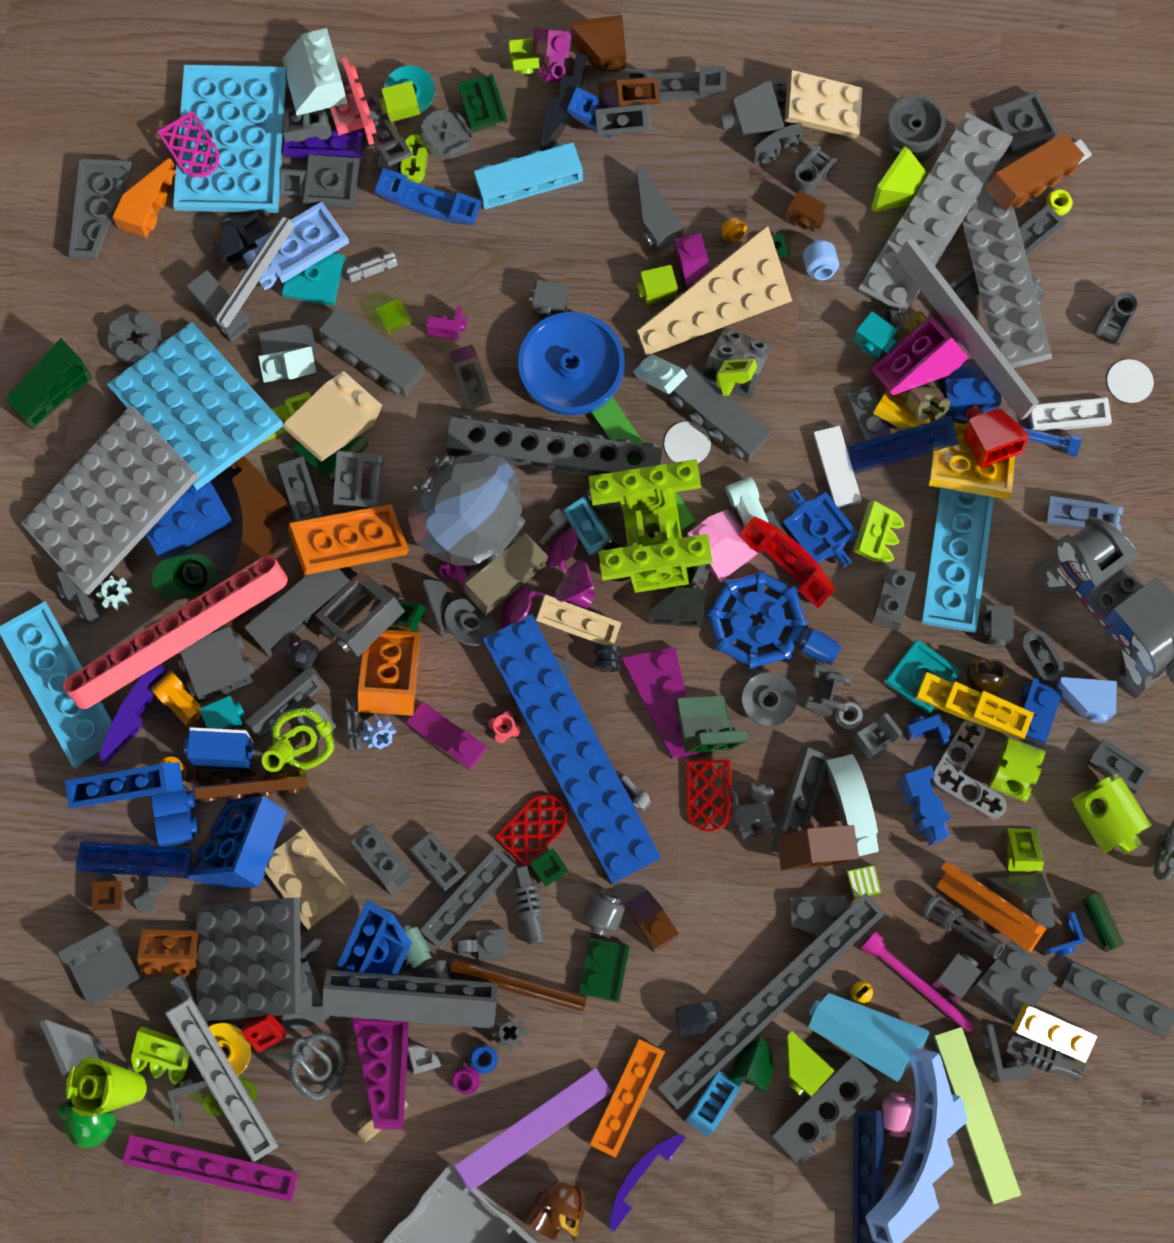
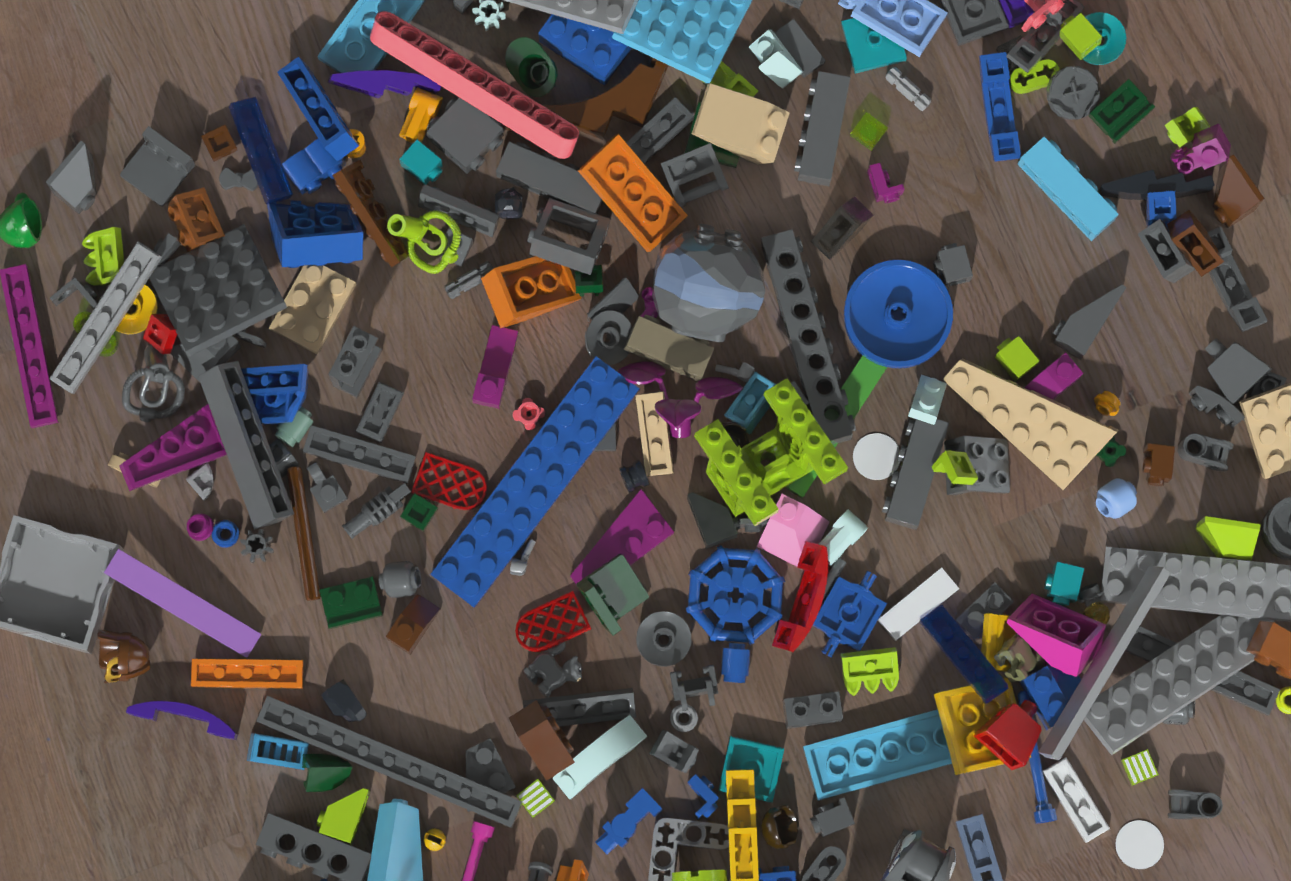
camera: 60 degrees right, 5 degrees up
lime cone [66,1057,147,1117] -> none
blue piece [184,727,254,771] -> none
light blue gear [359,714,396,750] -> none
none -> tile [1121,749,1159,786]

